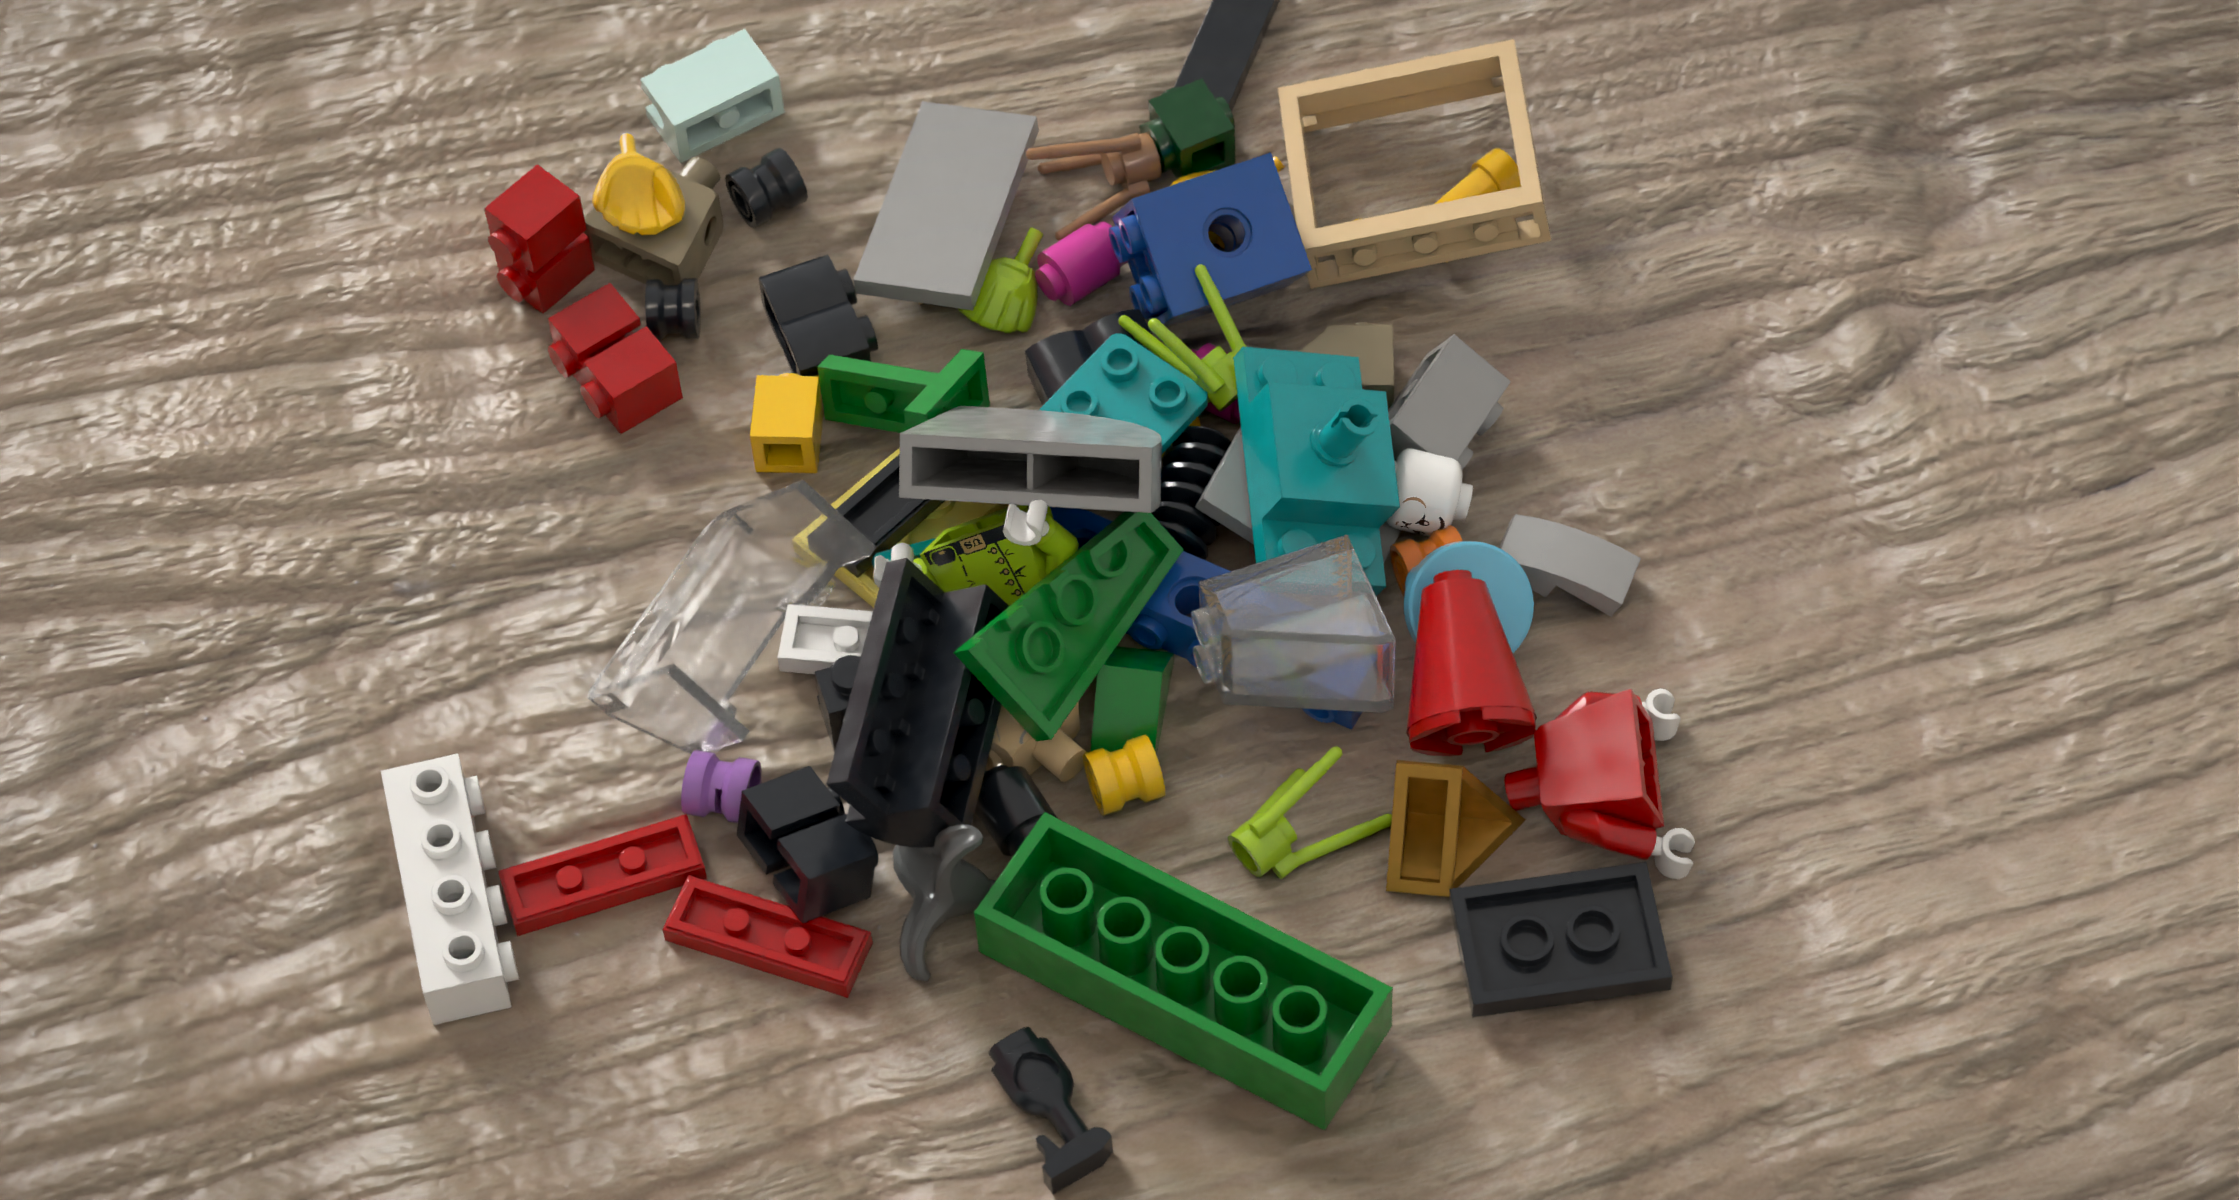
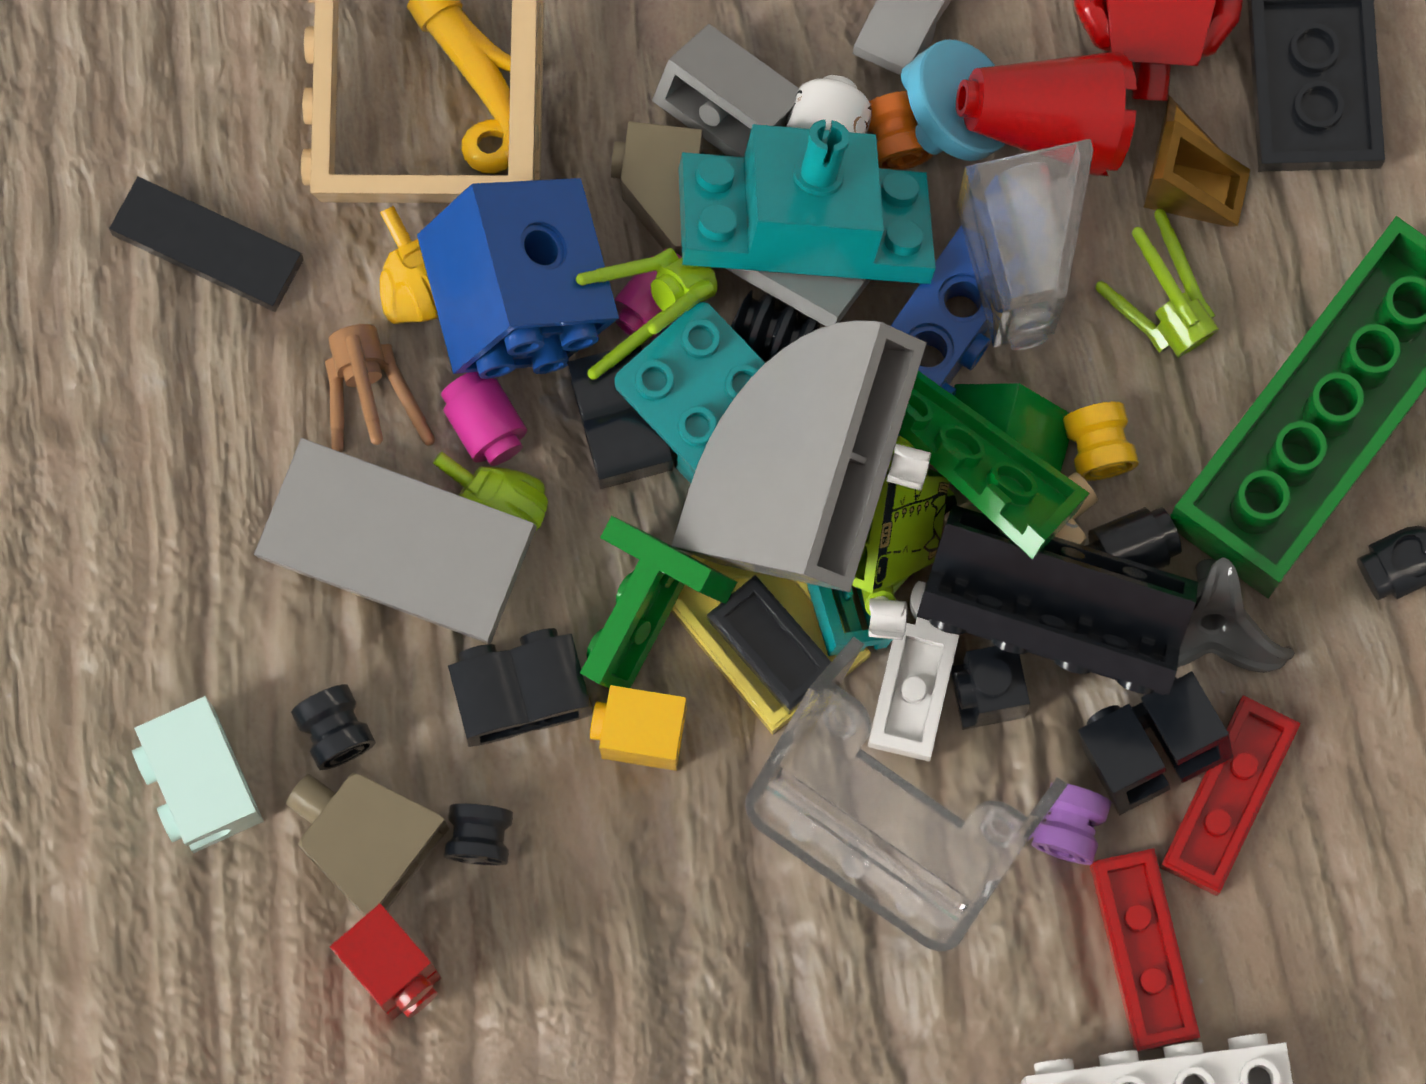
camera: 85 degrees left, 20 degrees up
red piece [547,283,683,434] -> none
yellow piece [592,133,685,235] -> none
dark green brick [1139,78,1236,179] -> none

